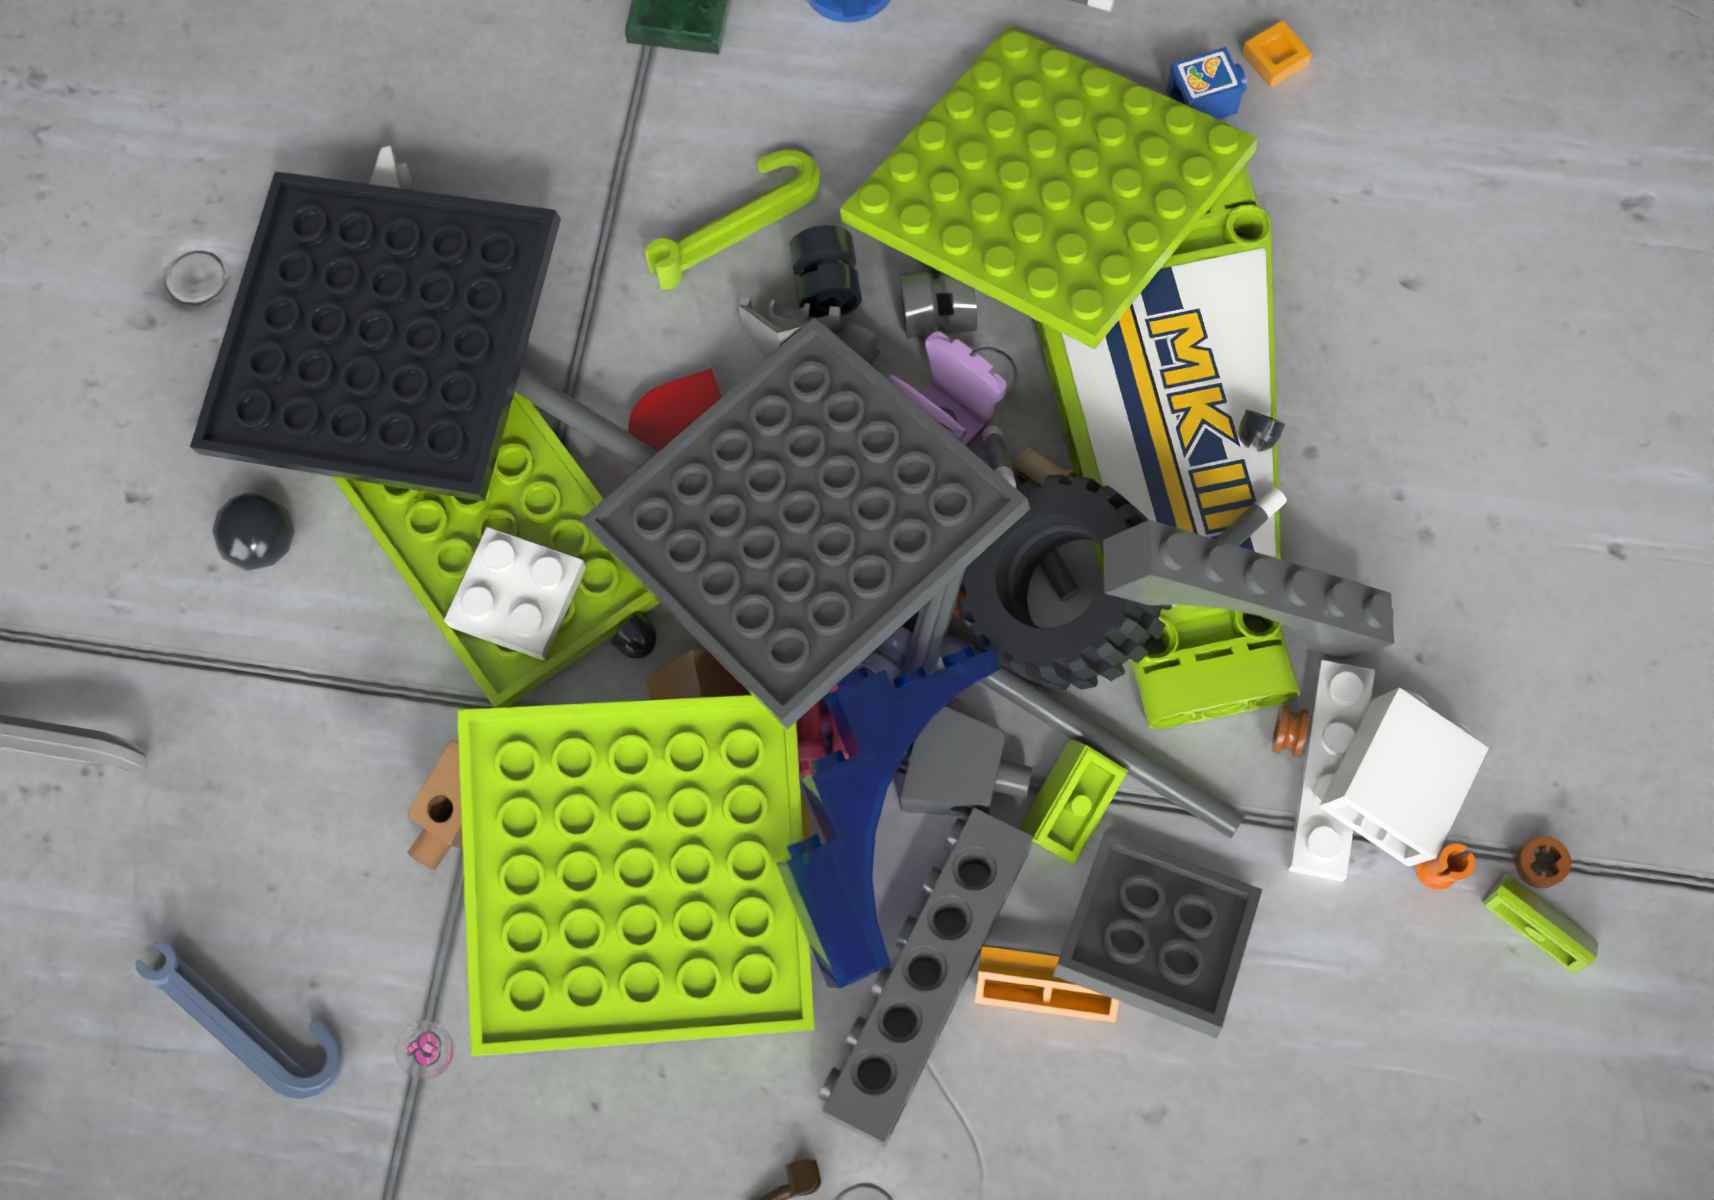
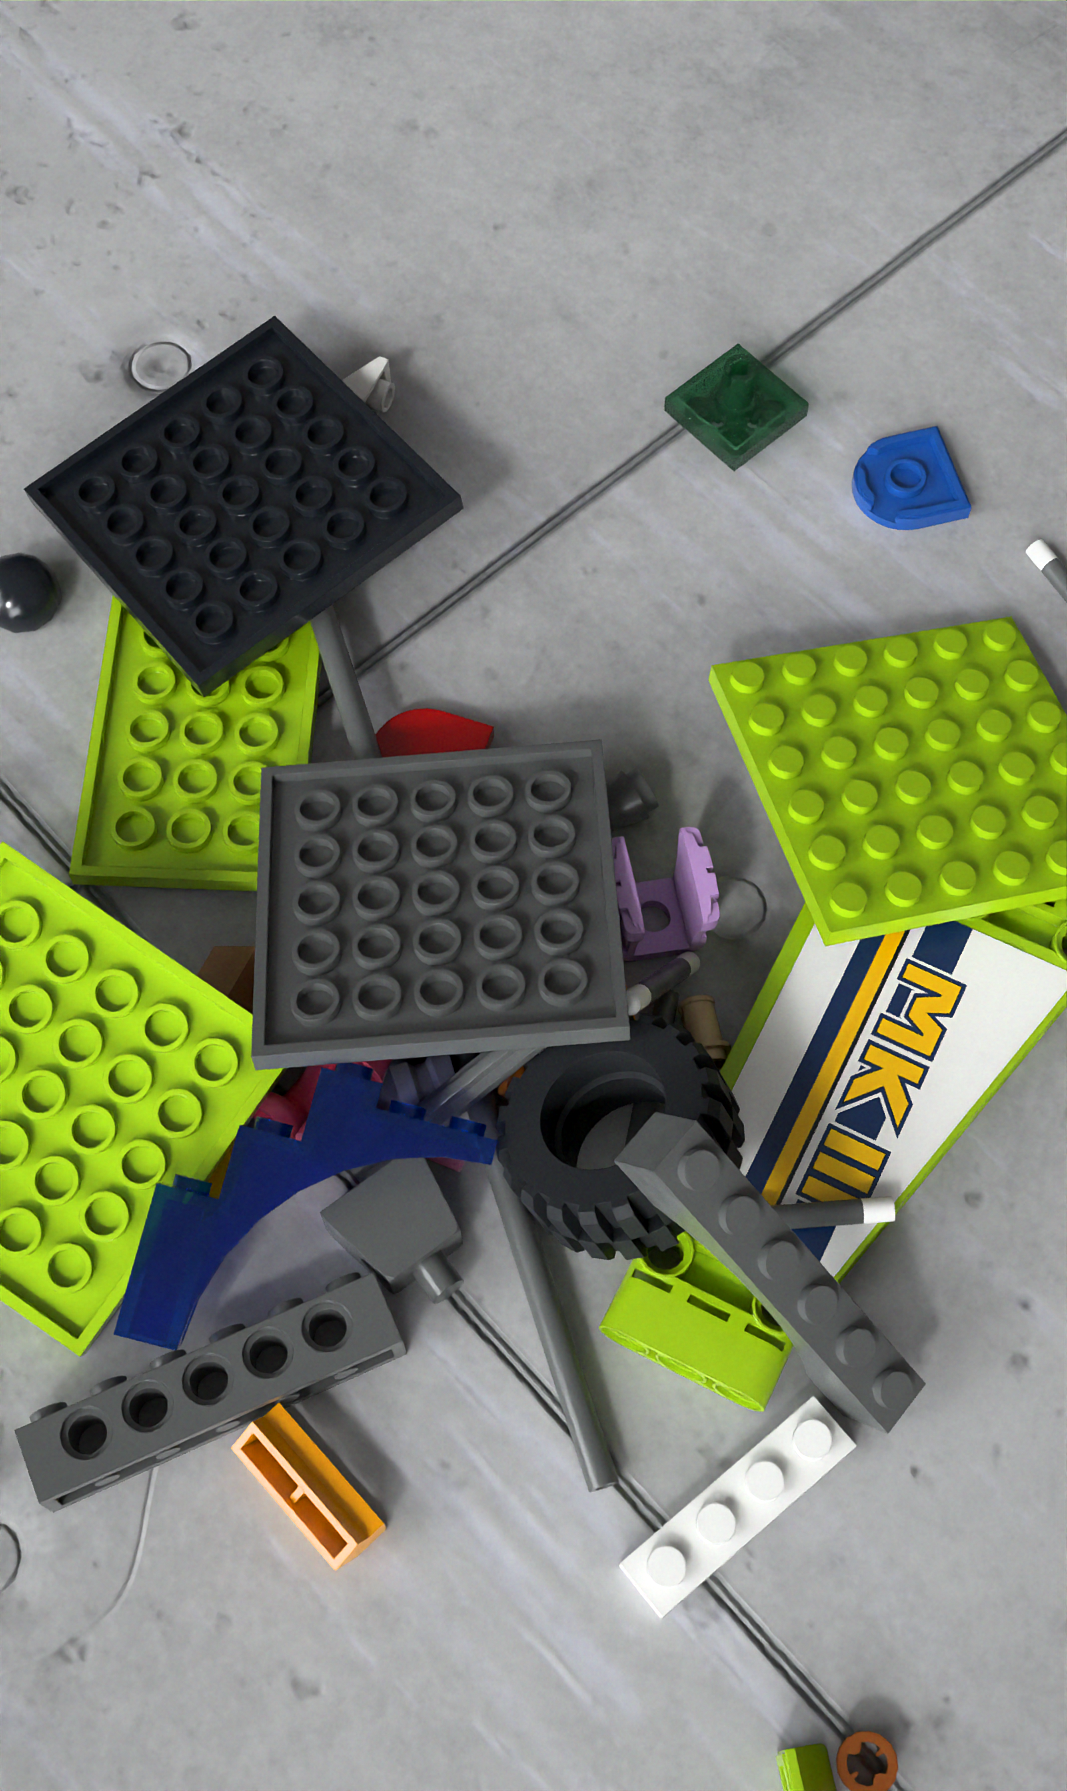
camera: 35 degrees right, 5 degrees down
white plate [444,527,586,661] -> none
black hinge [611,612,656,658] -> none
lime piece [645,149,821,290] -> none
light grey slope [739,296,842,358] -> none
black wheel [789,225,862,318] -> none
dark grey wheel [899,270,977,339] -> none
lime slope [1019,739,1128,865] -> none
dark grey plate [1053,831,1263,1038] -> none
black hinge [1239,409,1285,452] -> none
dark orange bush [1272,705,1310,758] -> none
white brick [1319,687,1489,867] -> none
orange pin [1415,843,1475,890] -> none

